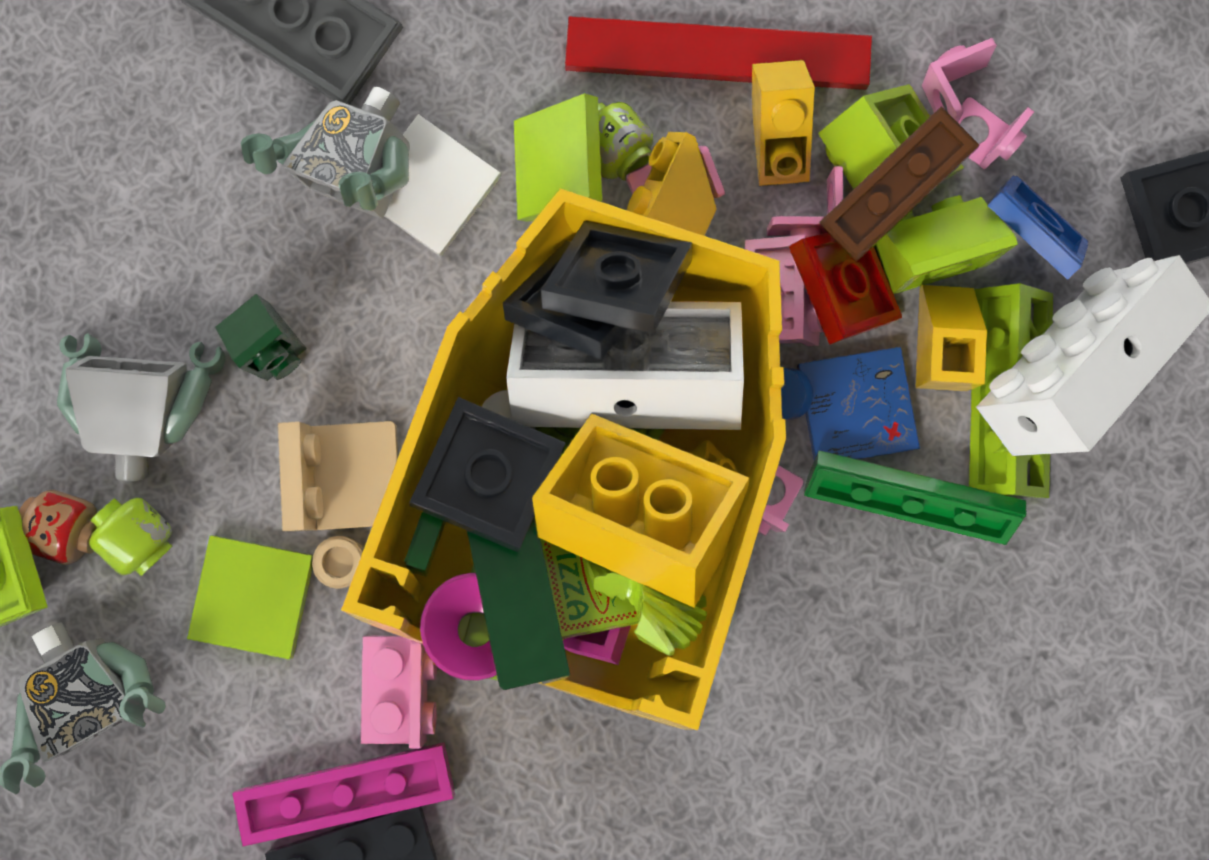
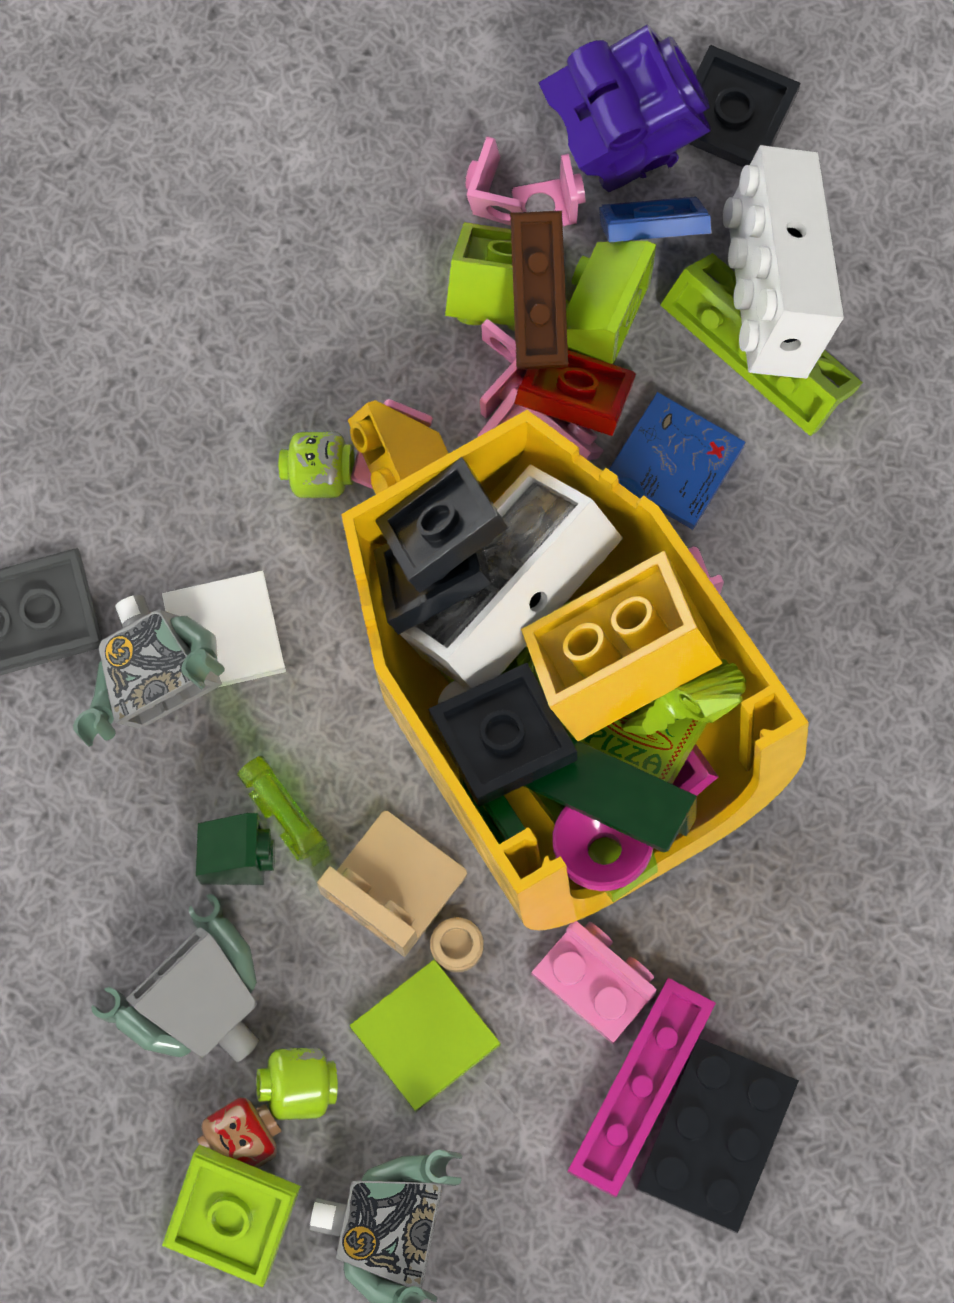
camera: 50 degrees left, 10 degrees down
lime tile [514,93,602,222] -> none
red tile [565,16,872,90] -> none
yellow slope [752,60,815,186] -> none
green tile [804,450,1027,545] -> none
yellow slope [915,285,987,391] -> none
none -> clear neon green plate [237,755,331,867]
none -> dark purple piece [538,24,711,192]

